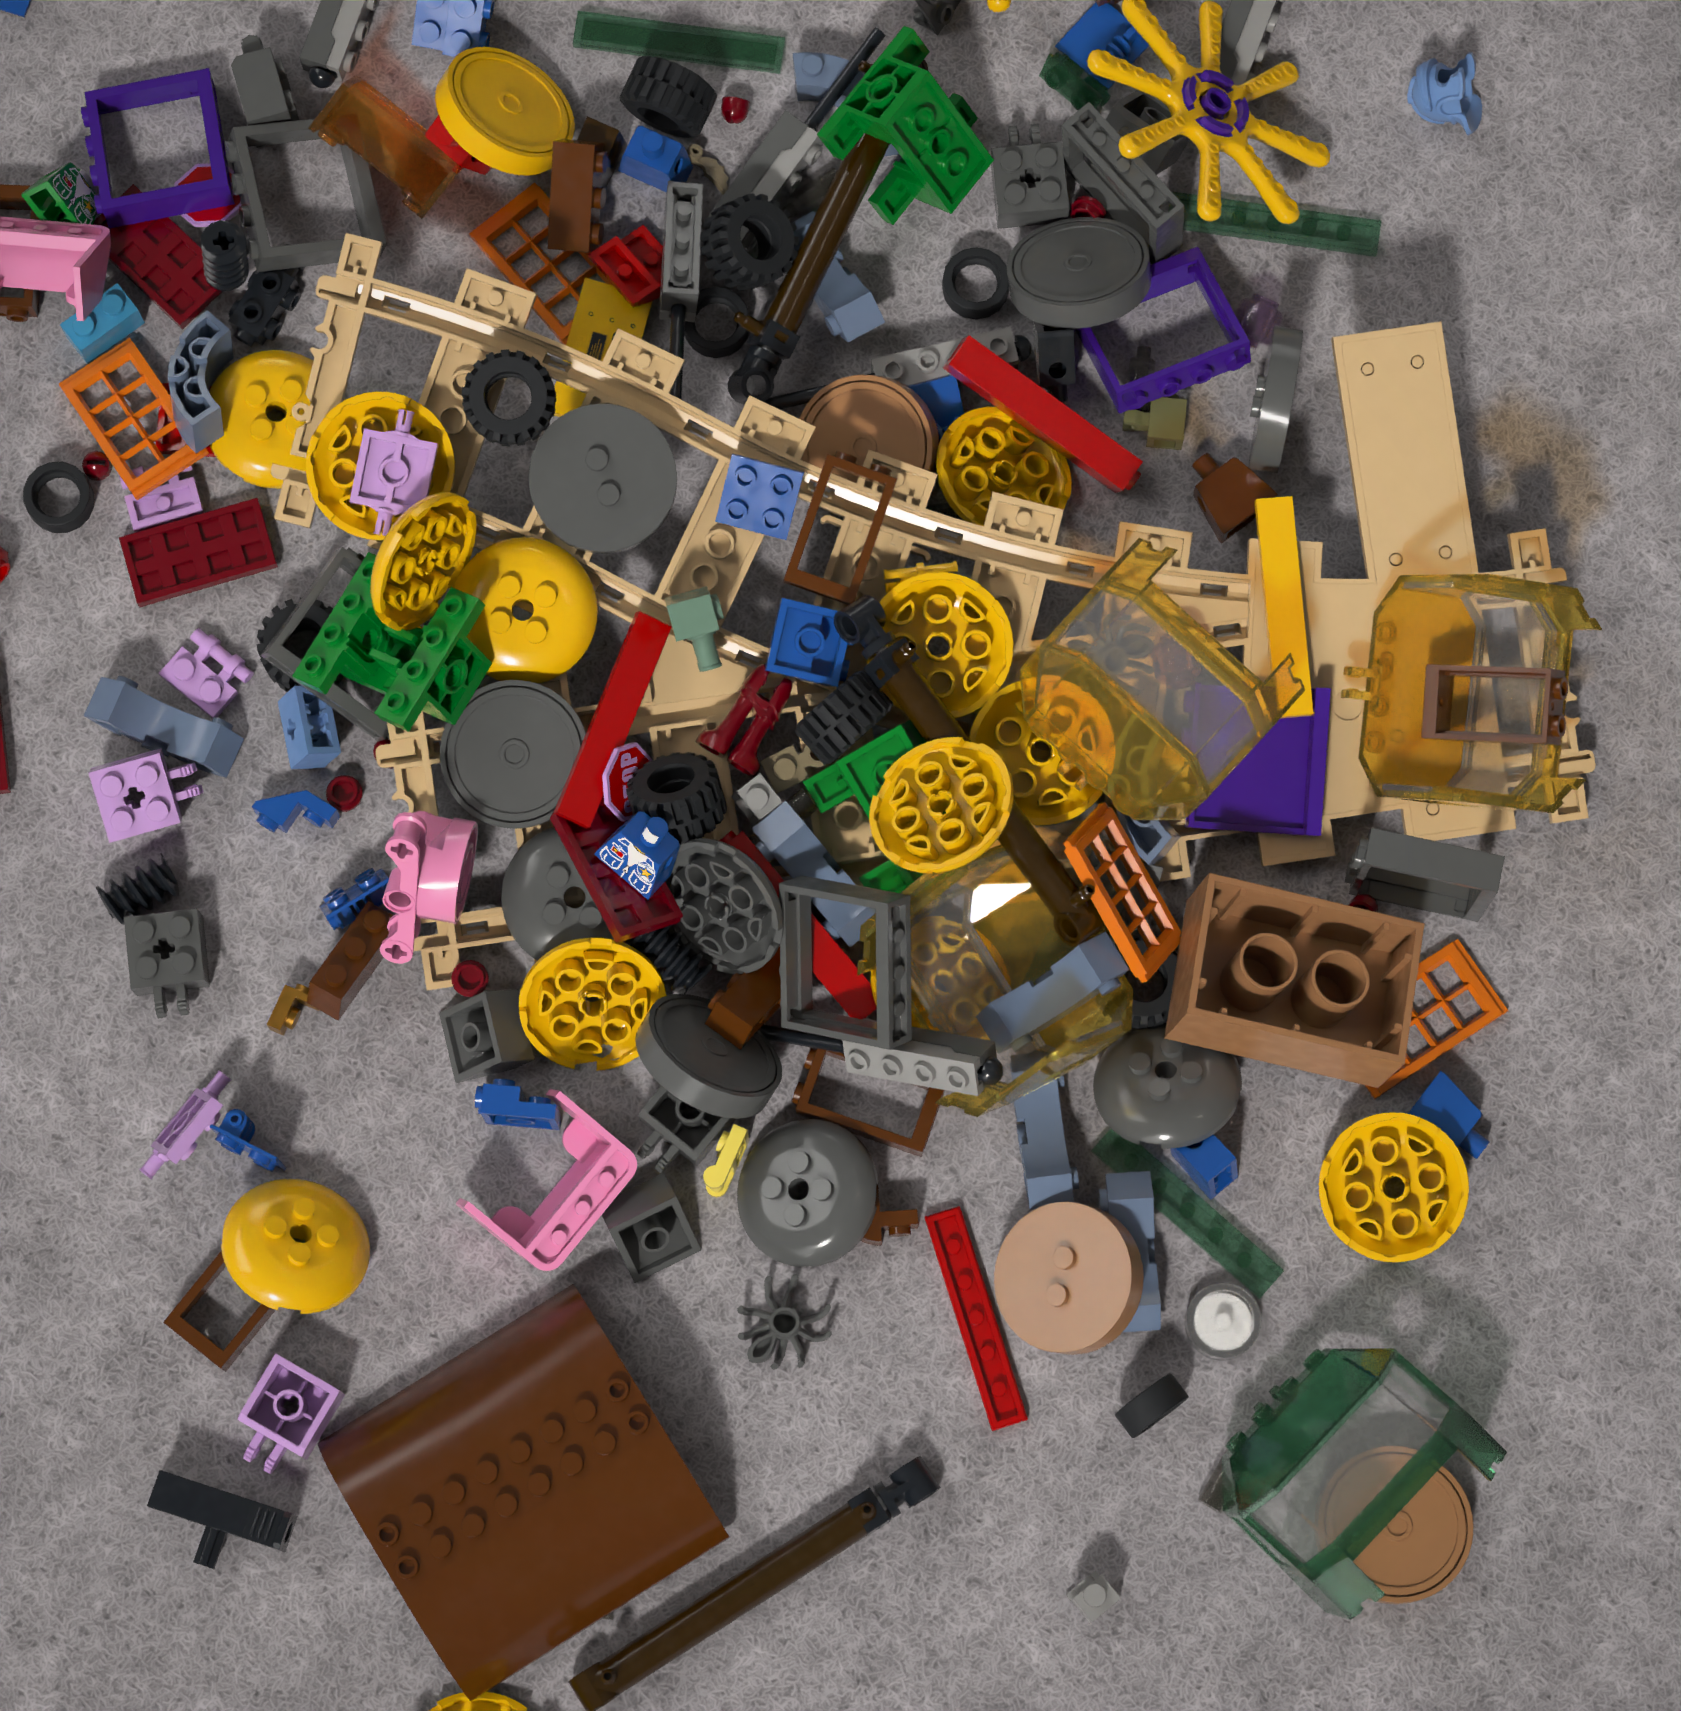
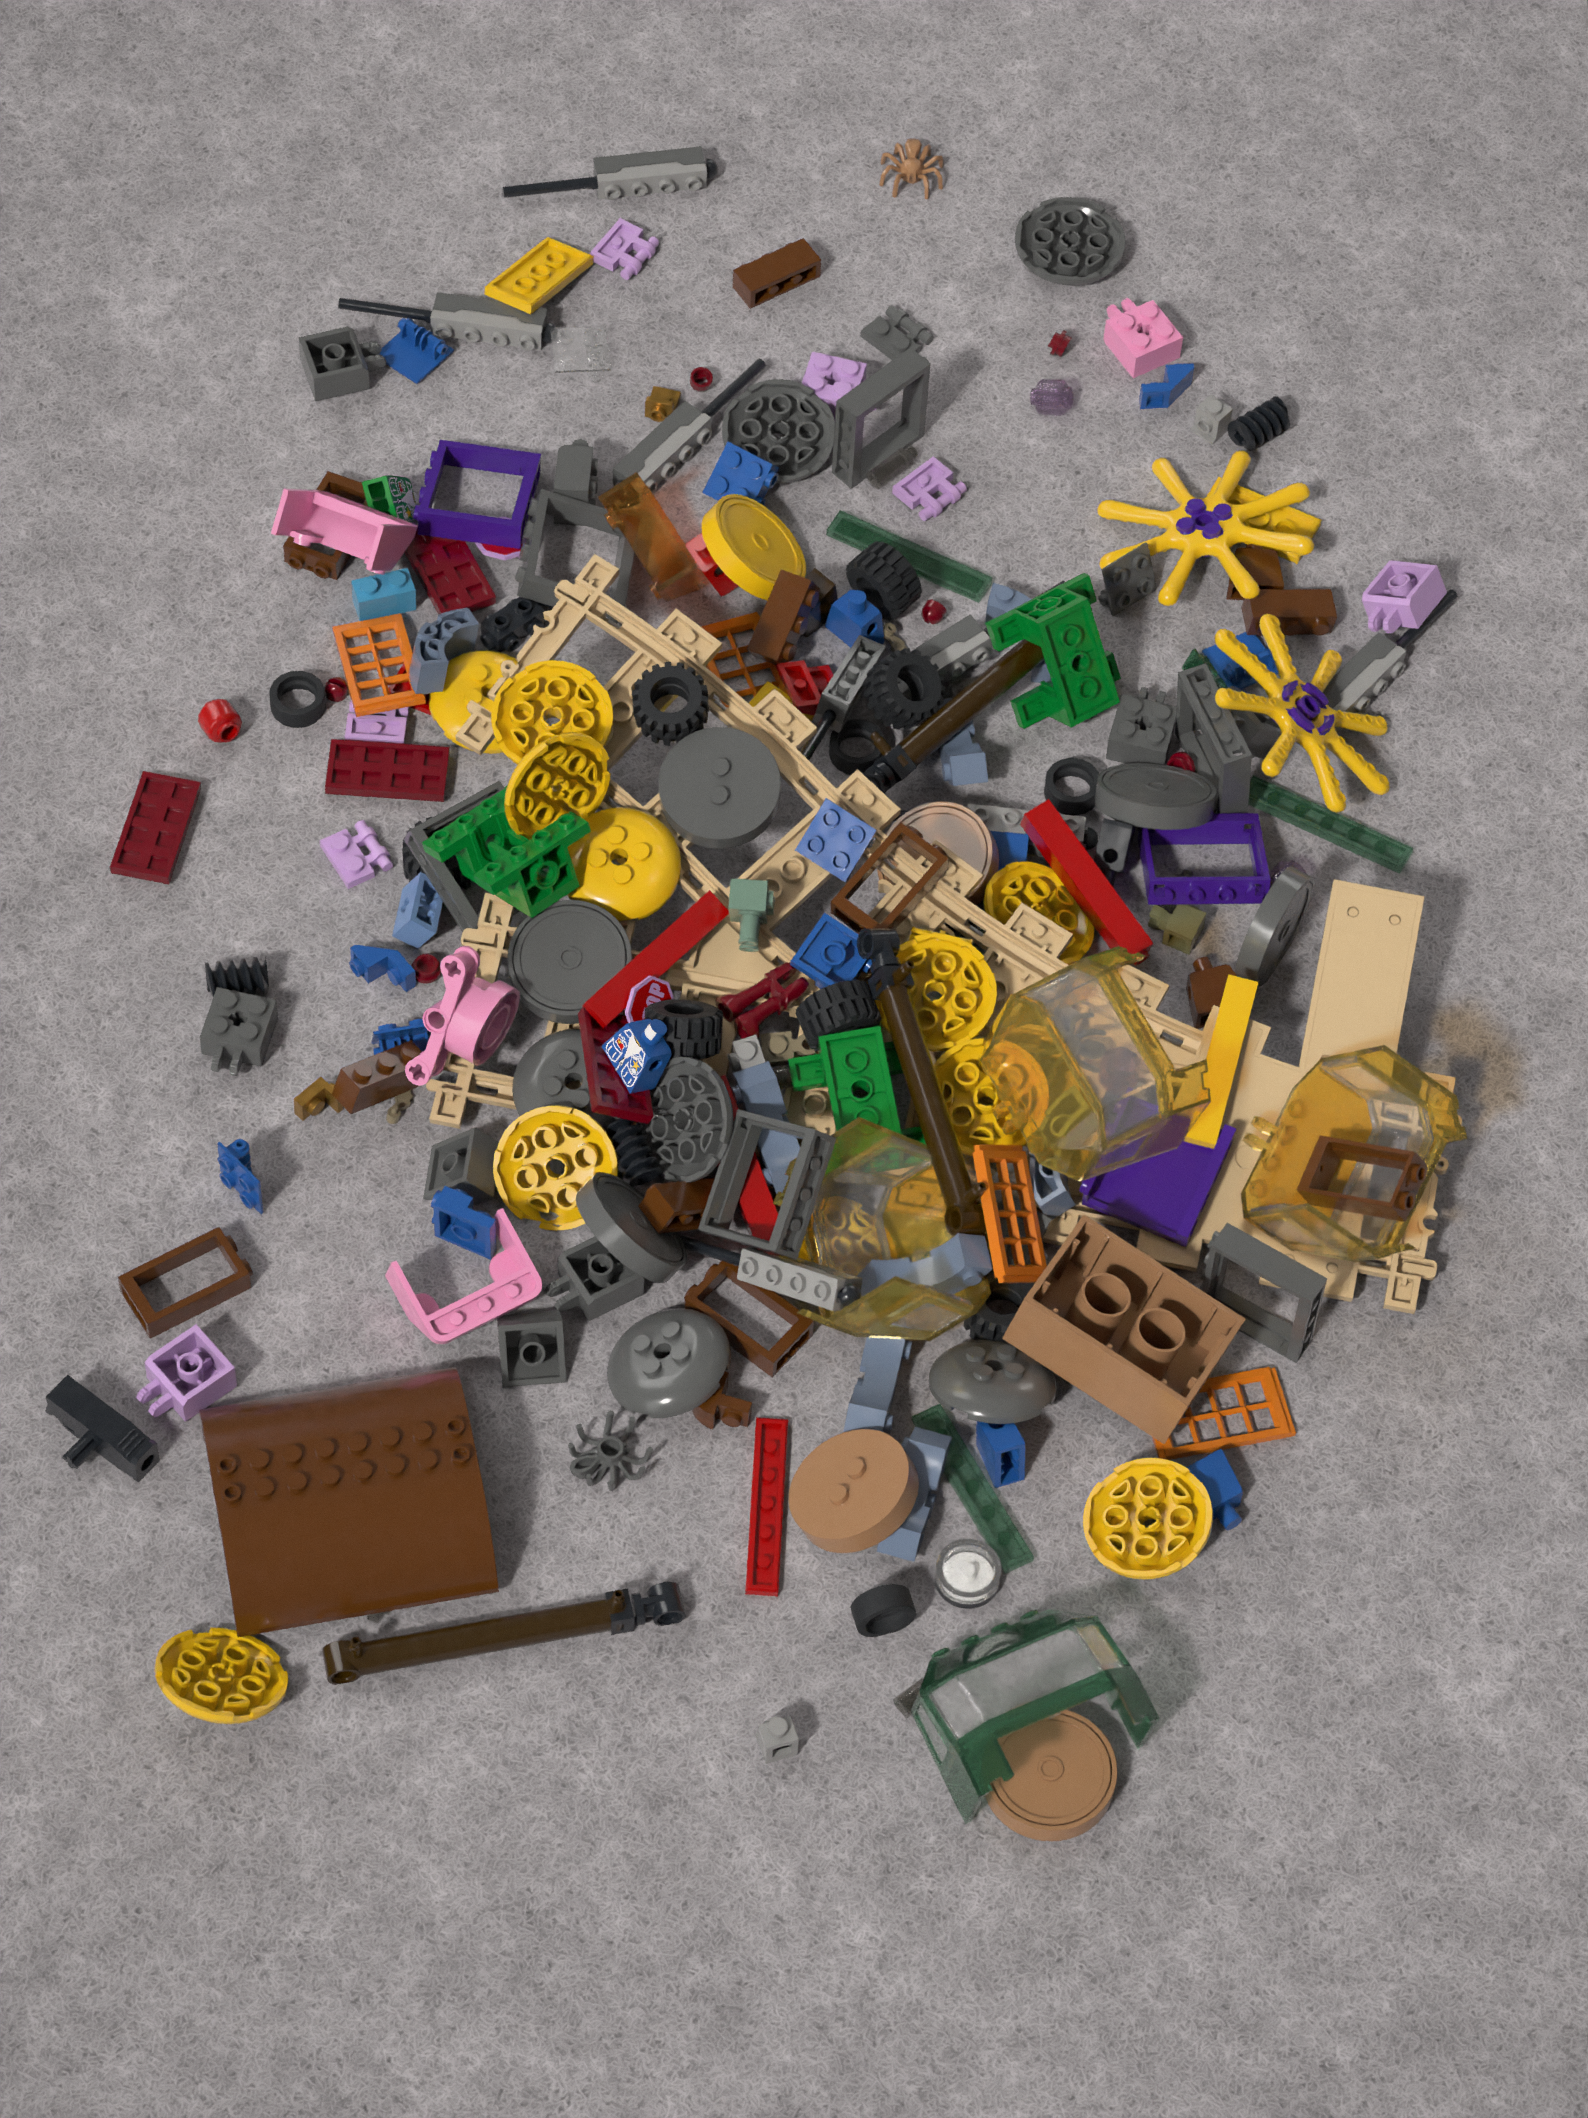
camera: 15 degrees right, 20 degrees down
sand blue brick [84,676,244,778] -> none
lavender hinge [88,749,204,843] -> none
lavender plate [139,1070,231,1180] -> none
black piece [201,220,249,291] -> none
yellow brick [221,1179,370,1314] -> none
lavender plate [349,409,439,536] -> none
dark red plate [451,960,489,997] -> none
light yellow plate [703,1124,750,1198] -> none
yellow brick [869,737,1014,874] -> none
medium blue helmet [1407,52,1482,135] -> none
none -> dark tan piece [386,1090,413,1124]

